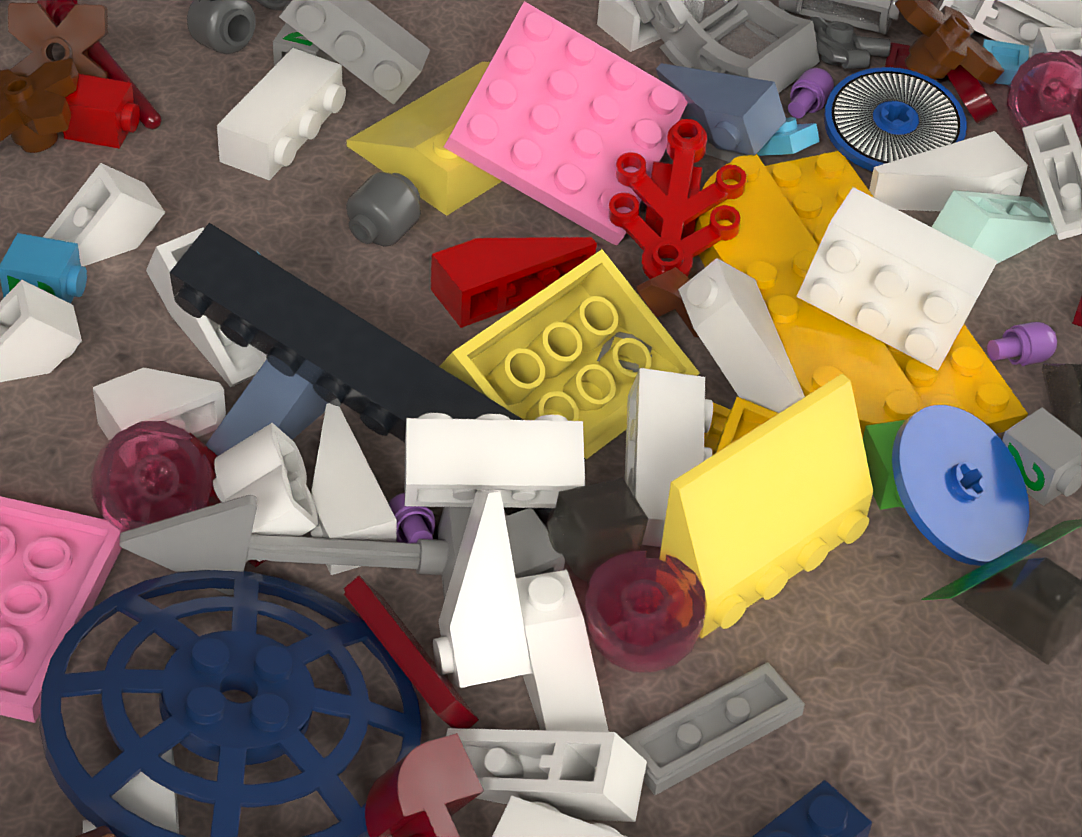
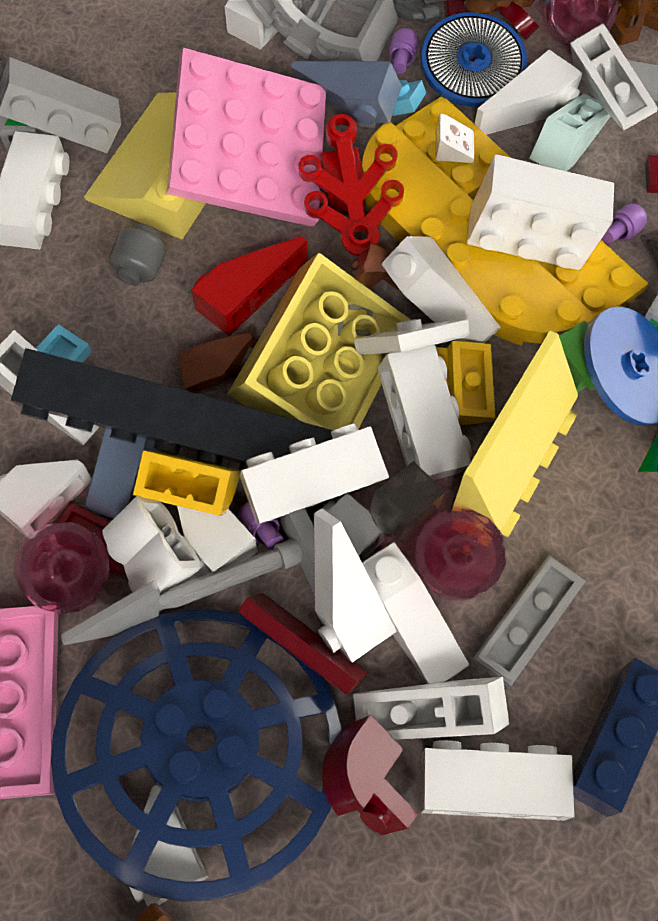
camera: 15 degrees left, 20 degrees up
none -> yellow brick [133,450,241,516]
none -> copper slope [177,333,257,393]
none -> white plate [354,319,470,355]
none -> white slope [436,114,474,163]

